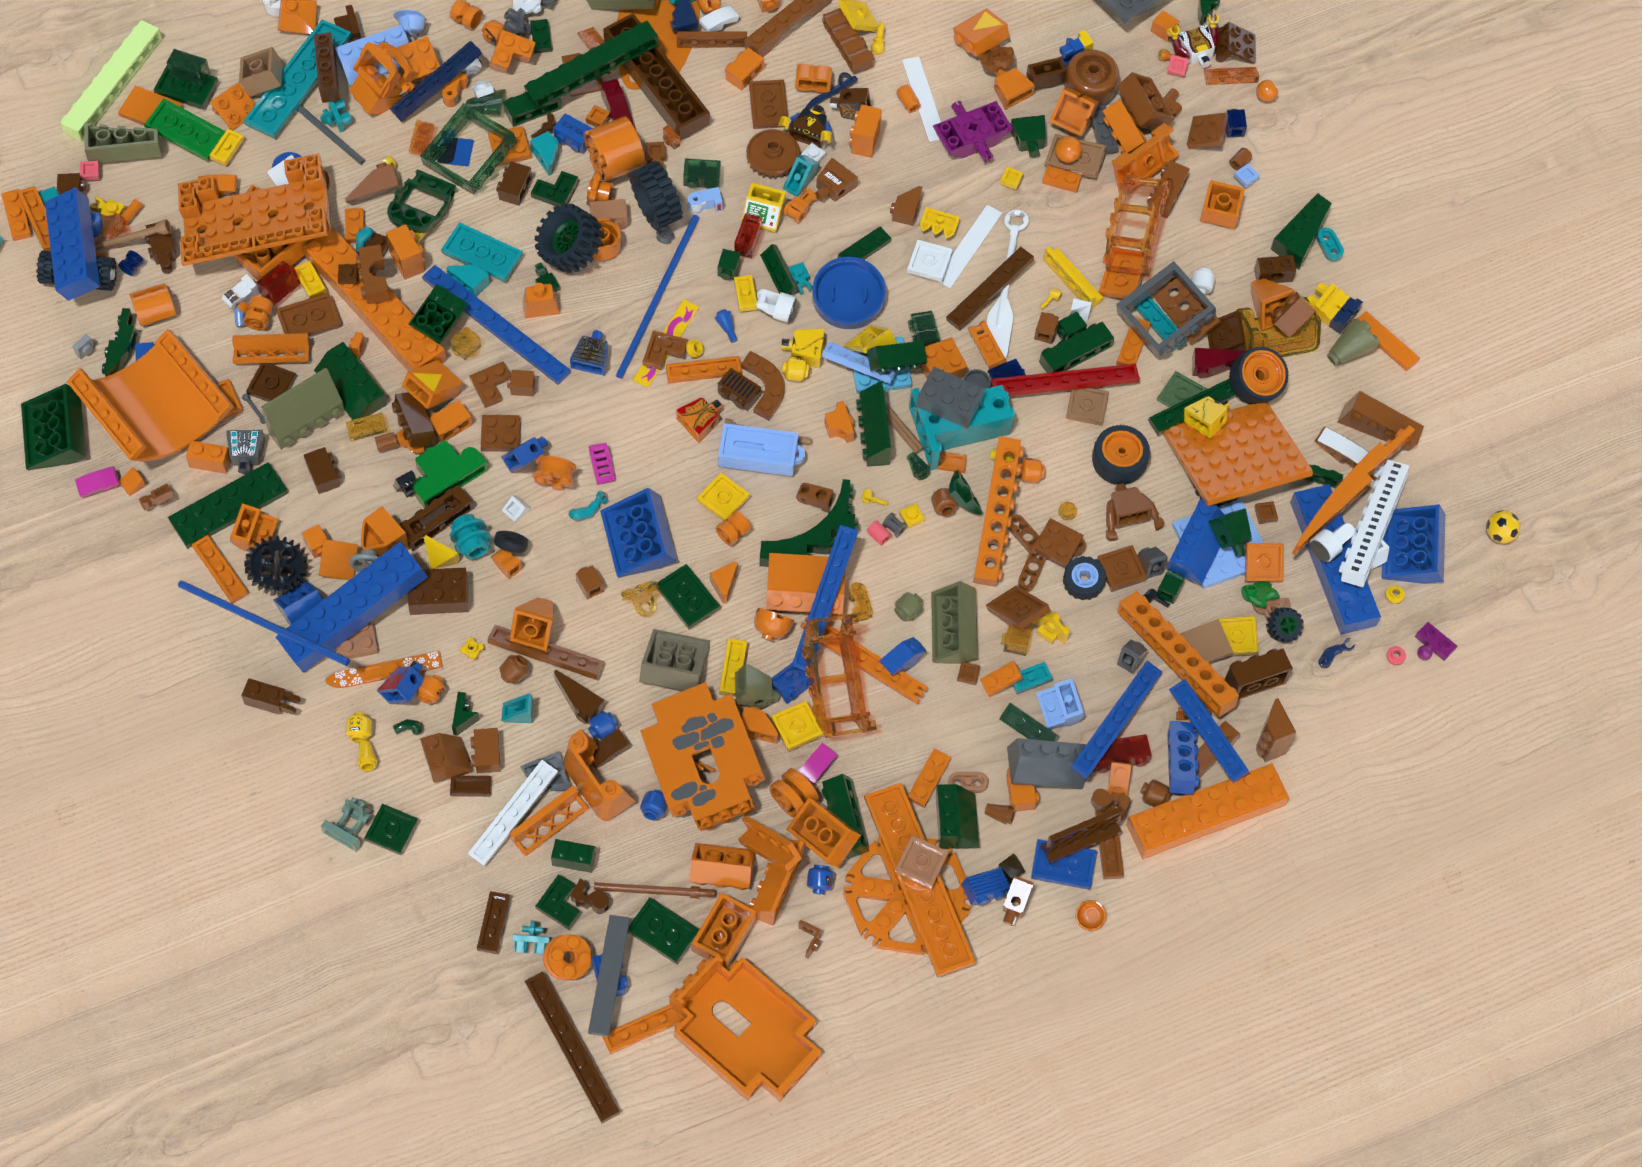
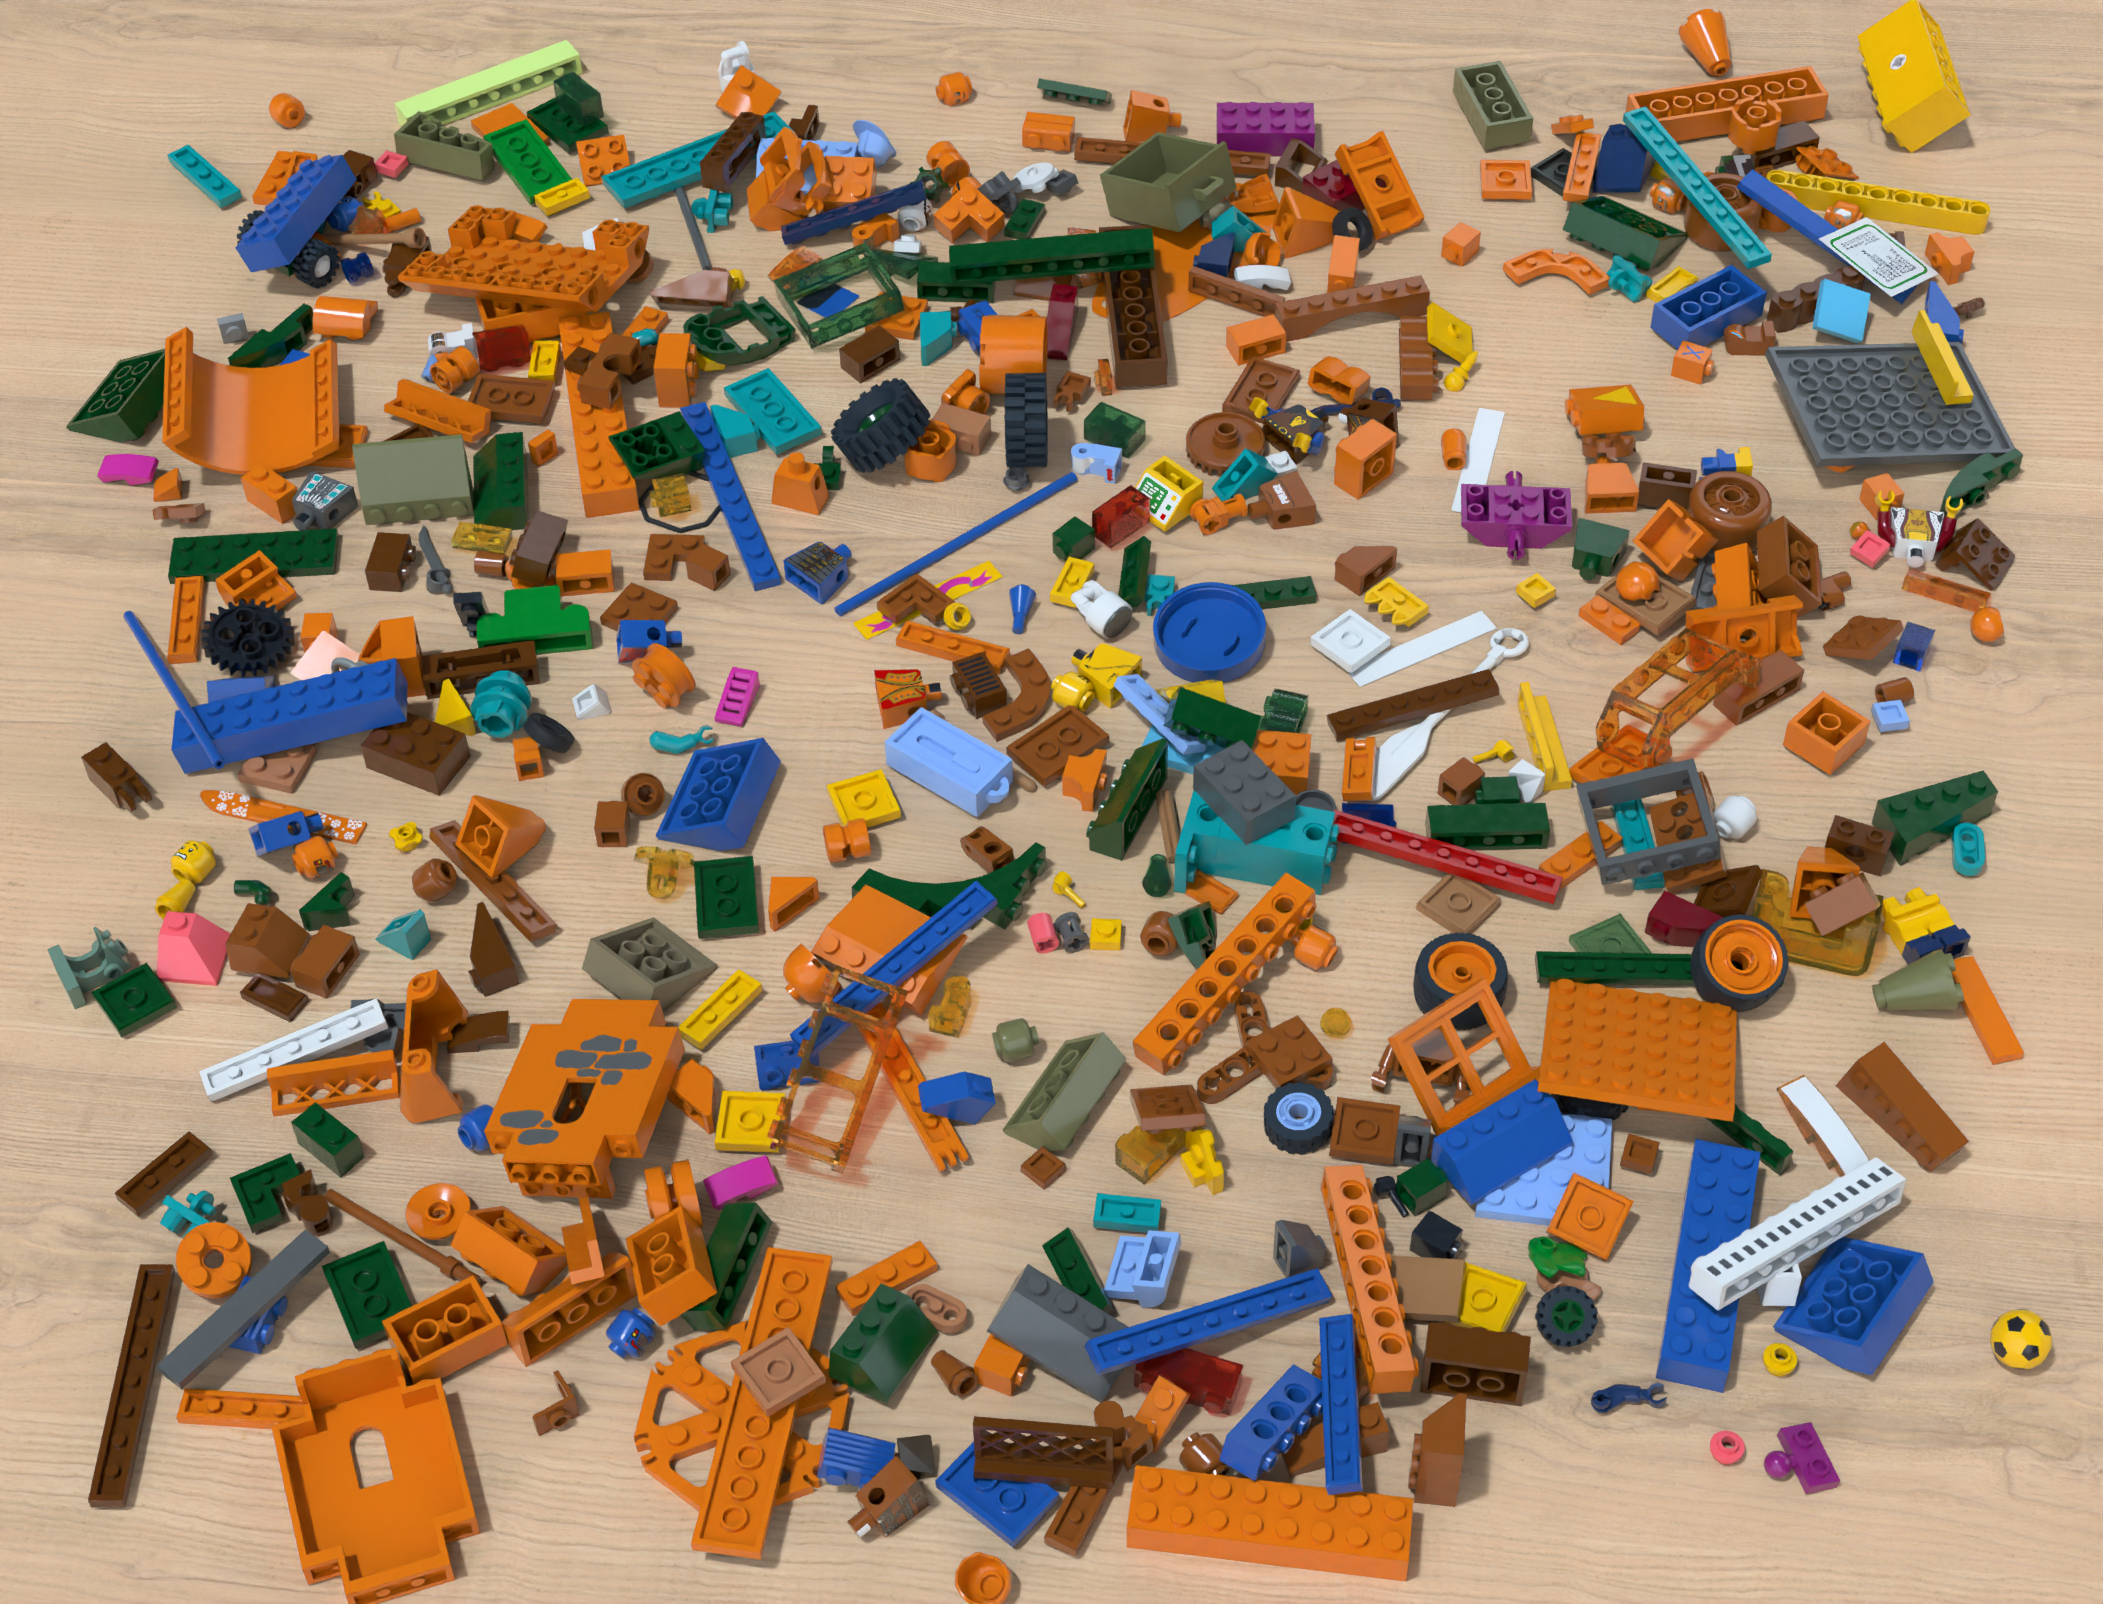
camera: 35 degrees right, 15 degrees down
medium nougat brick [239,47,283,97] -> none
orange brick [402,360,463,409] -> none
dark green plate [531,171,578,207] -> none
blue head [587,711,618,740] -> none
olive torso [735,663,780,709] -> none
orange plate [980,661,1024,697] -> none
yellow torso [1184,397,1230,438] -> none
dark green torso [1208,508,1252,556] -> none
orange slope [1292,425,1415,555] -> none
white piece [1310,523,1354,562] -> none
none -> coral slope [157,911,231,986]
none -> orange dish [405,1183,471,1240]
none -> dark grey sword [419,526,453,594]
none -> dark orange plate [621,773,665,816]
none -> black piece [638,471,721,533]
none -> dark green rock [910,167,949,203]
none -> dark orange plate [1006,705,1109,787]
none -> orange window [1387,978,1540,1136]
none -> black brick [1410,1210,1464,1259]

